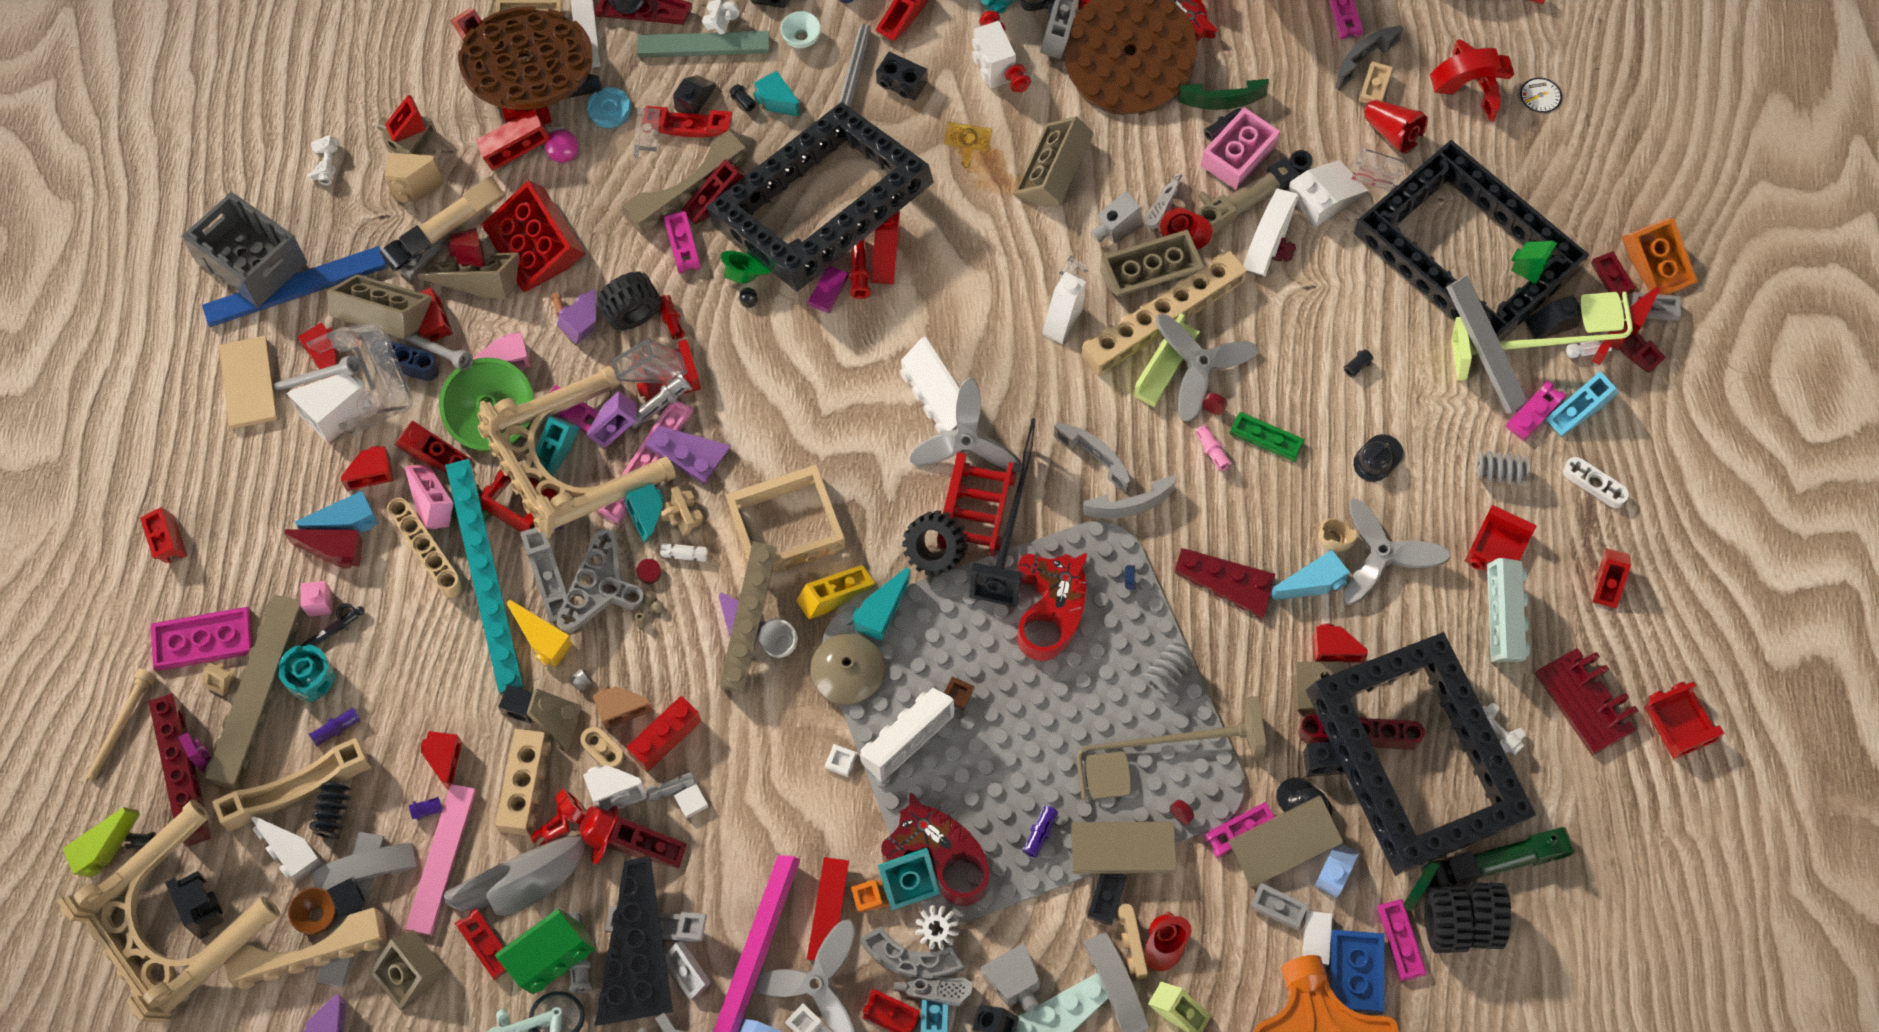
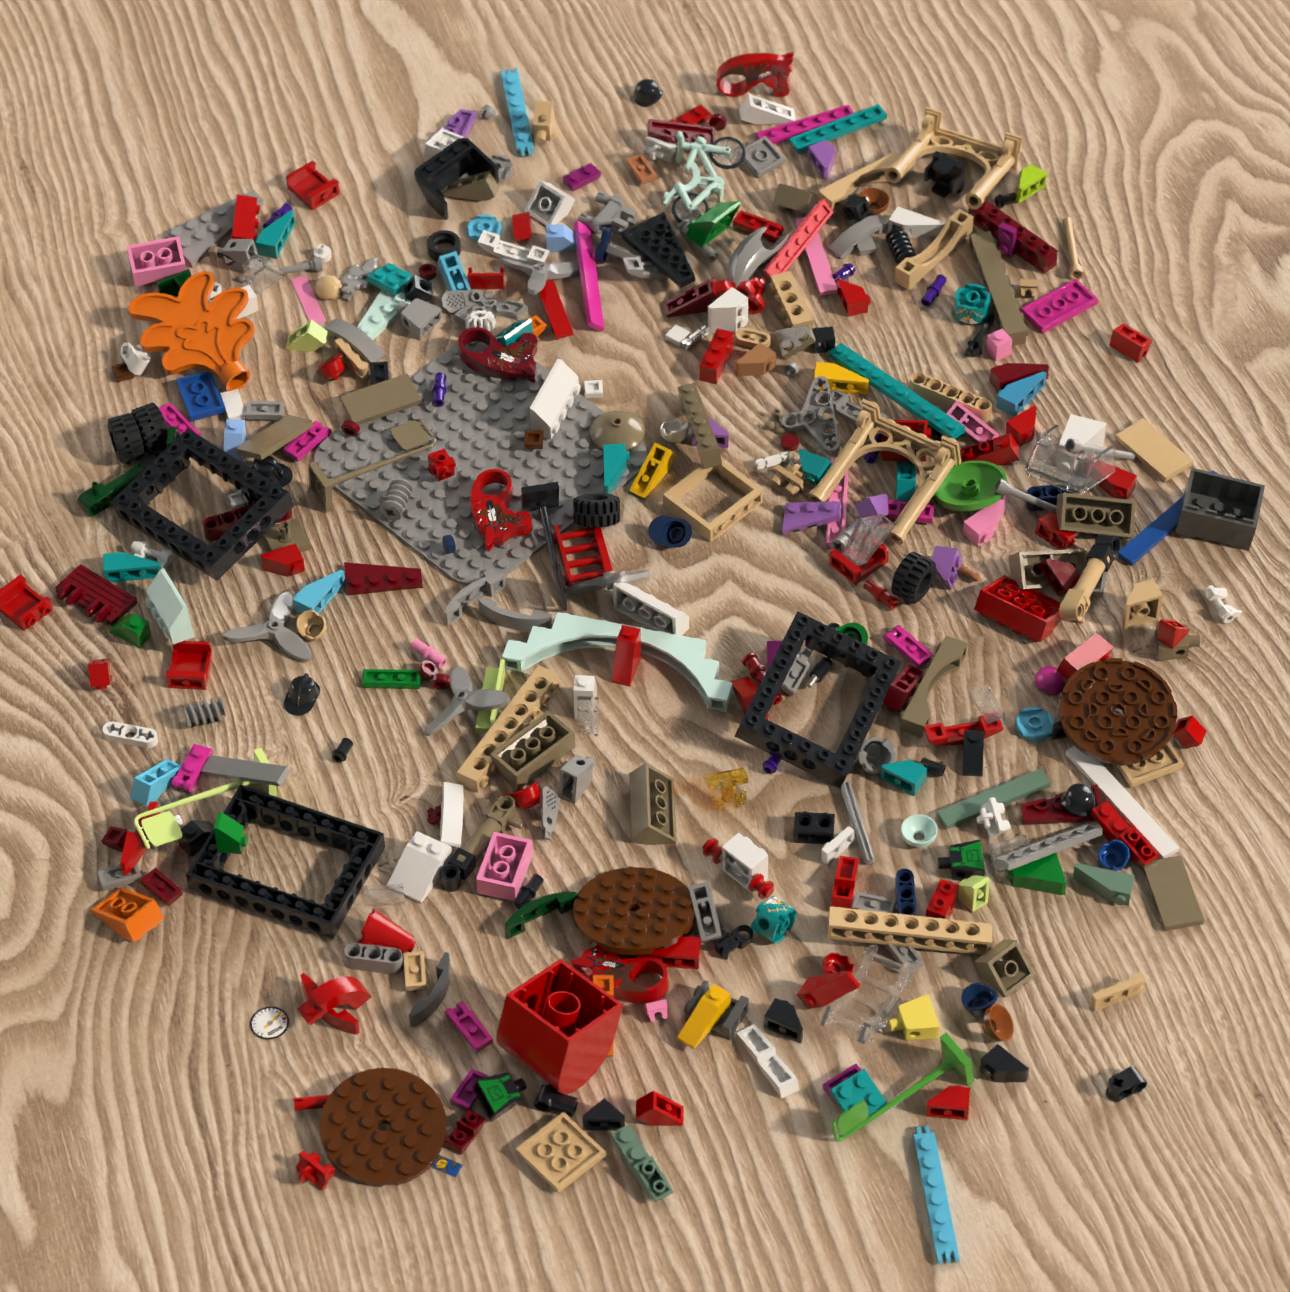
camera: 155 degrees right, 15 degrees down
none -> teal slope [103,552,161,583]
none -> green slope [109,613,151,648]
none -> light grey beam [344,943,404,975]
none -> dark red tile [418,660,438,680]
none -> red brick [428,449,456,482]
none -> light aqua arch [502,612,732,712]
none -> dark blue piece [594,227,612,263]
none -> red slope [612,625,641,687]
none -> dark blue piece [648,516,692,548]
none -> coral tile [762,199,833,280]
none -> white plate [821,826,855,865]
none -> light grey helmet [858,737,897,774]

